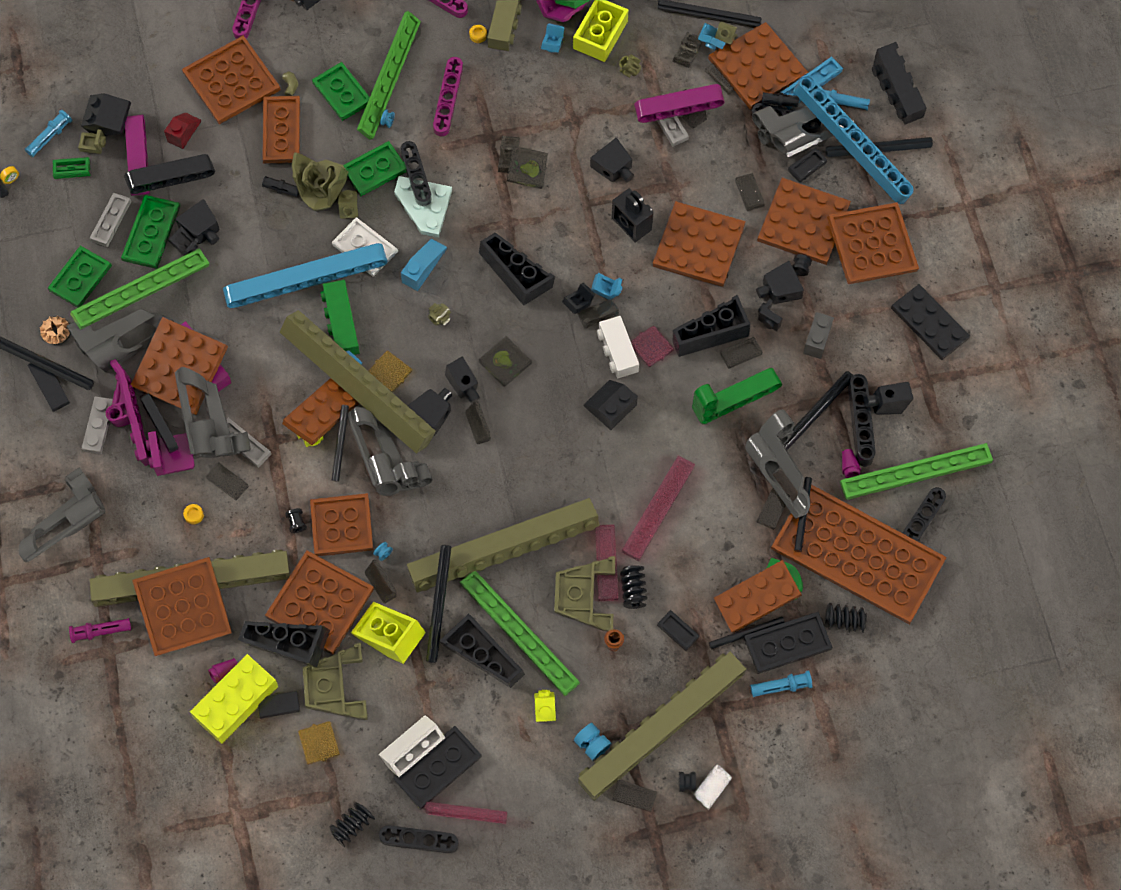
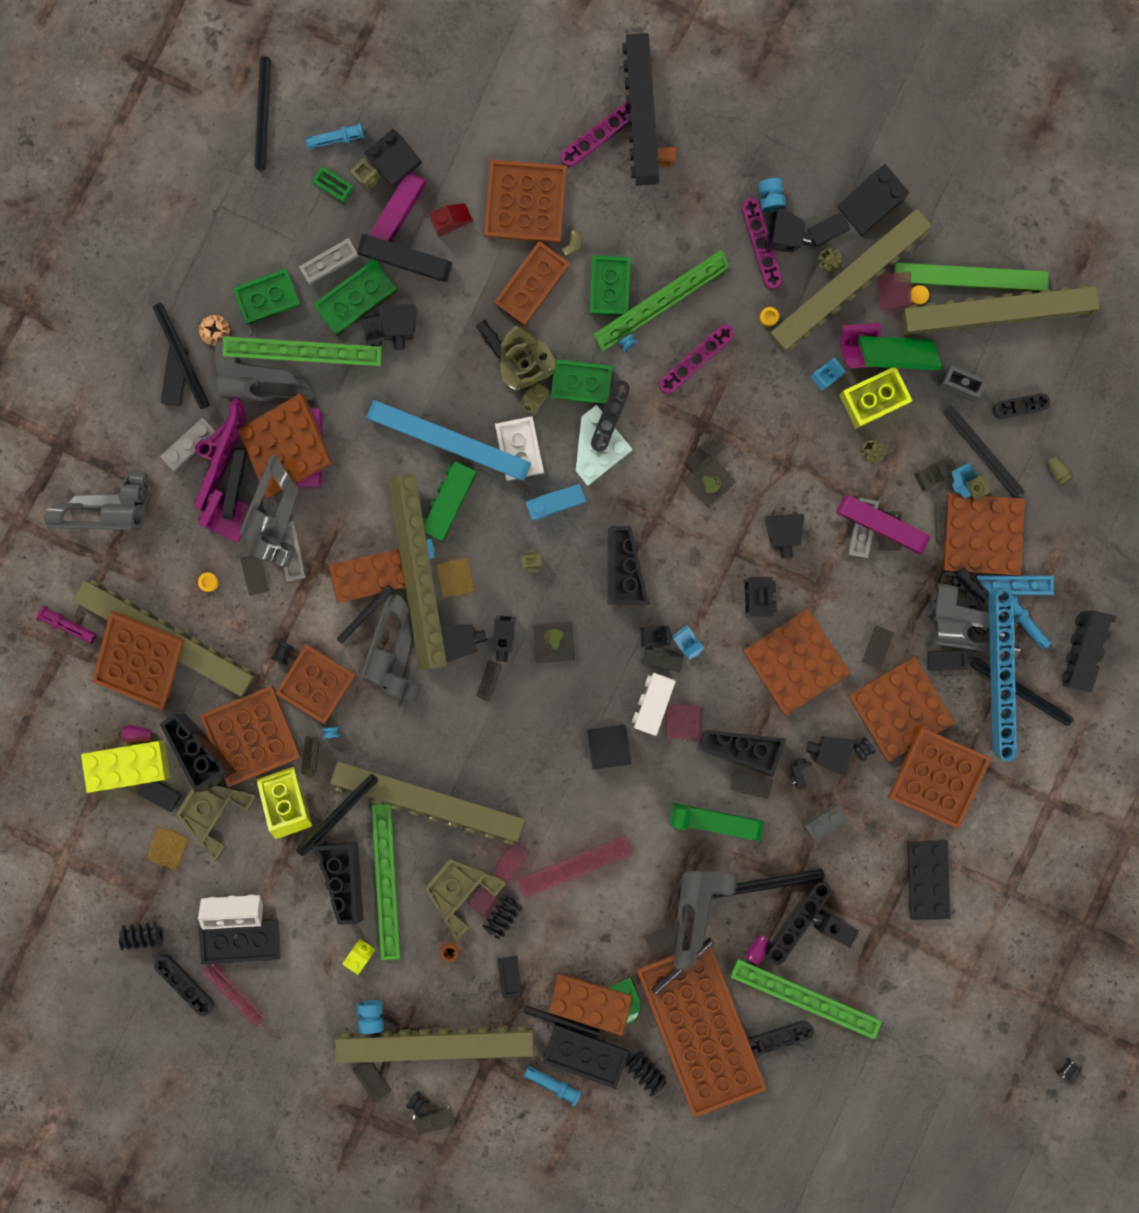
camera: 35 degrees right, 20 degrees up
yellow tile [0,166,19,184] -> none

